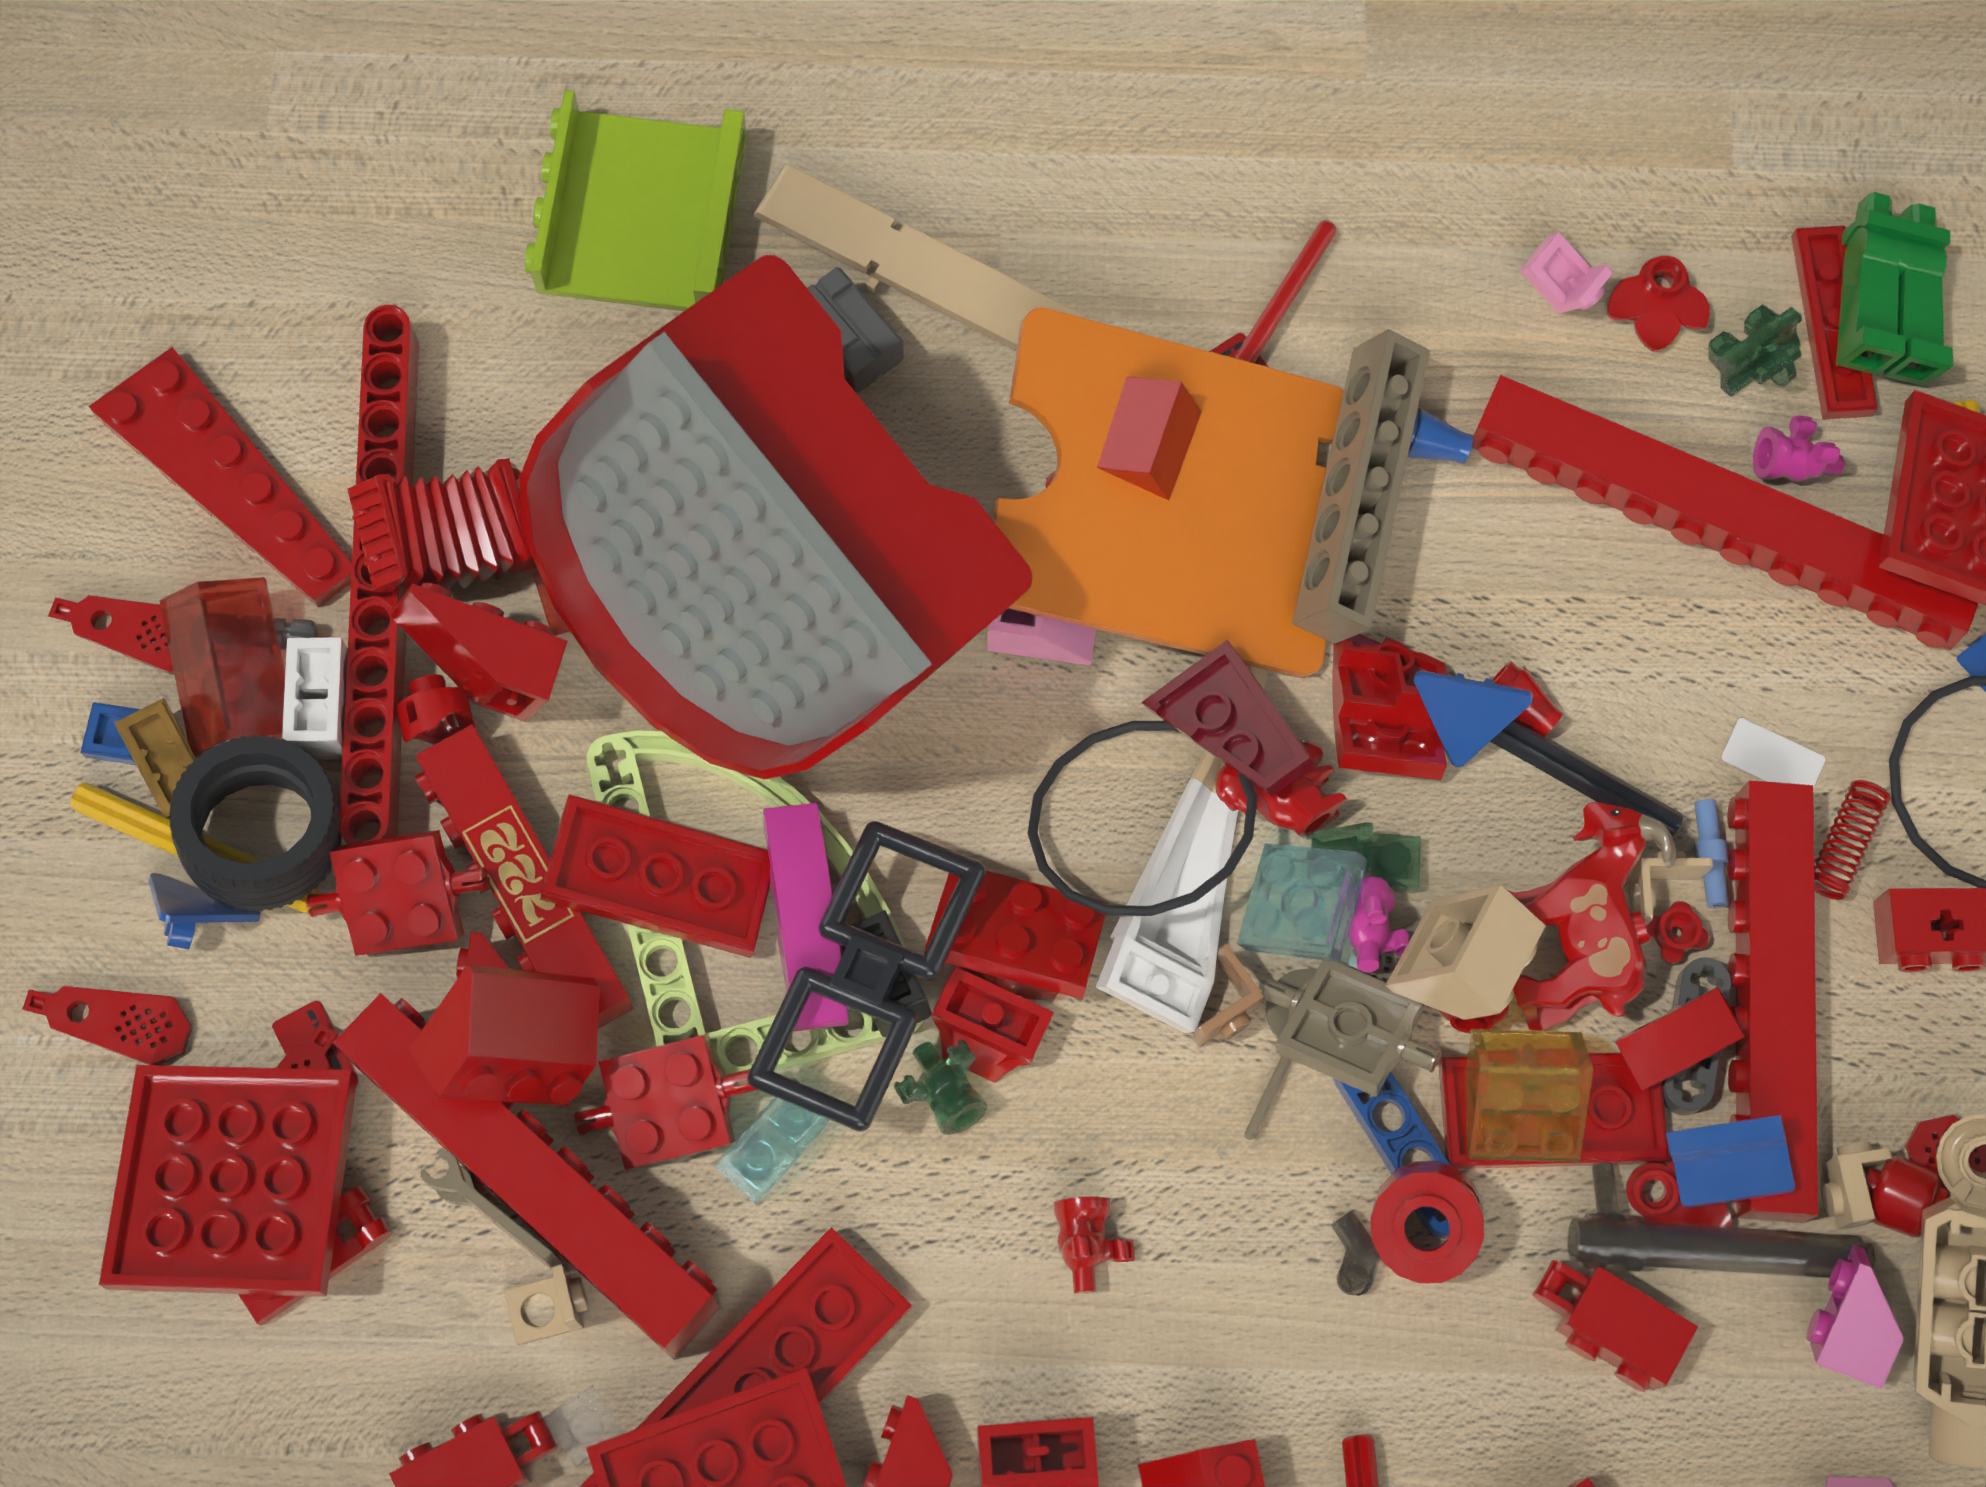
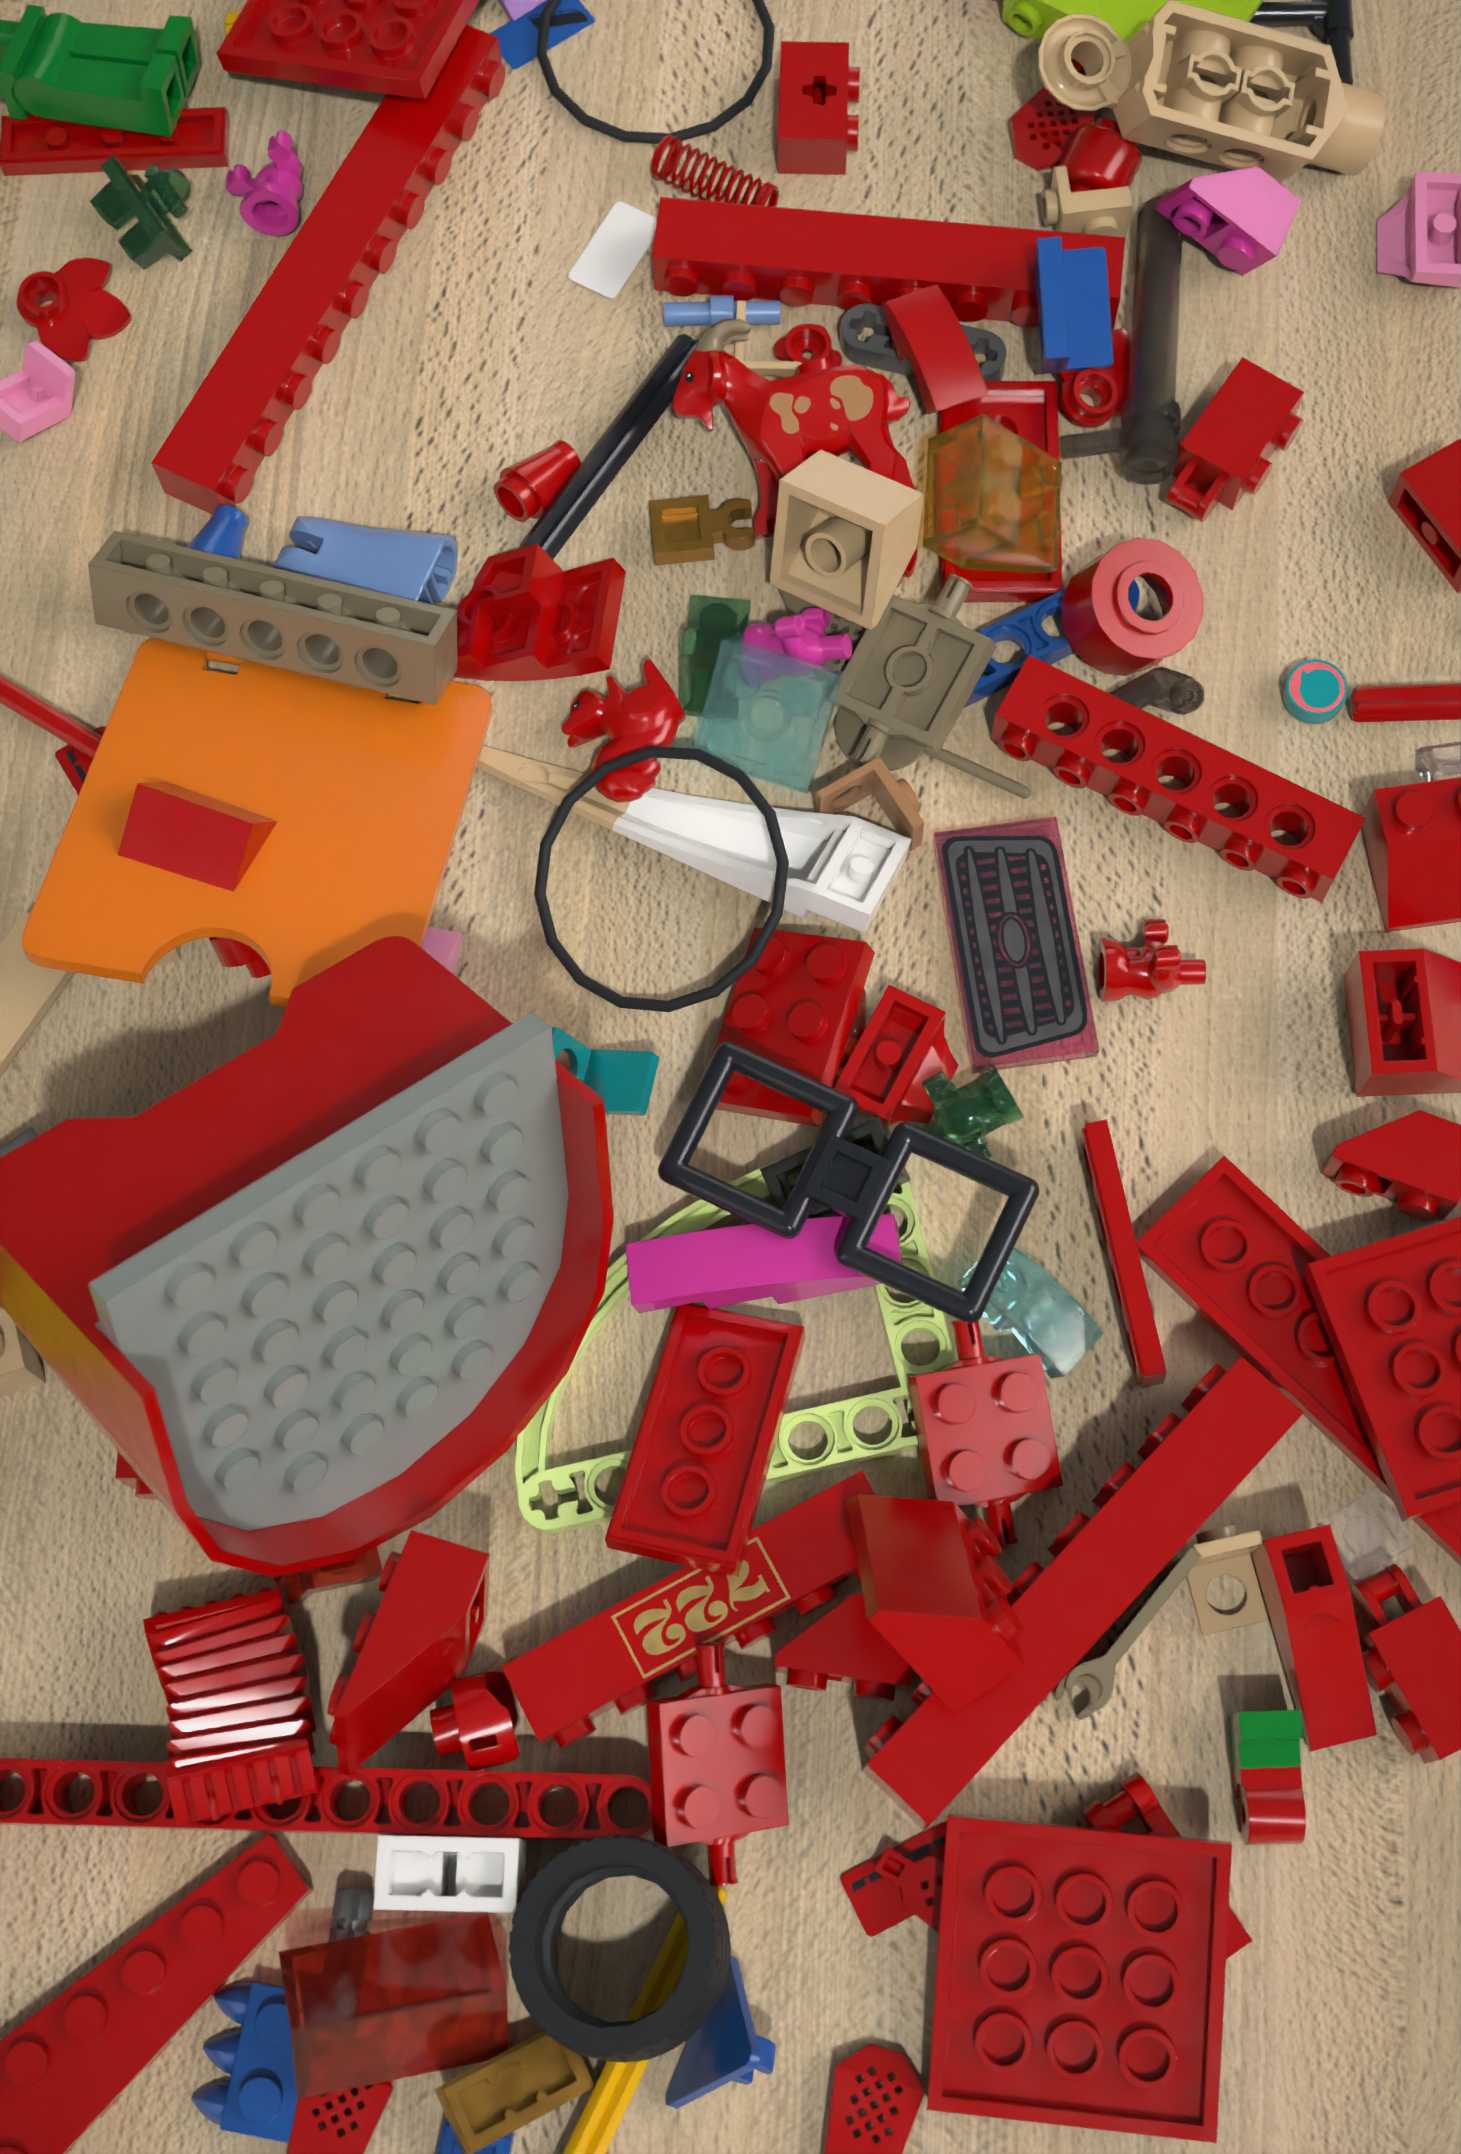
camera: 80 degrees left, 0 degrees up
dark red wing [1141,640,1316,797] -> none
blue piece [1414,670,1533,767] -> none
none -> blue plate [191,1981,325,2143]
none -> medium blue piece [273,516,458,605]
none -> teal bracket [552,1027,659,1116]
none -> pearl gold plate [649,495,755,566]
none -> tile [933,817,1099,1074]
none -> red brick [991,655,1366,903]
none -> red tile [1081,1119,1167,1388]
none -> leg [1228,1710,1306,1846]
none -> red slope [1251,1524,1377,1752]
none -> teal tile [1283,660,1348,724]

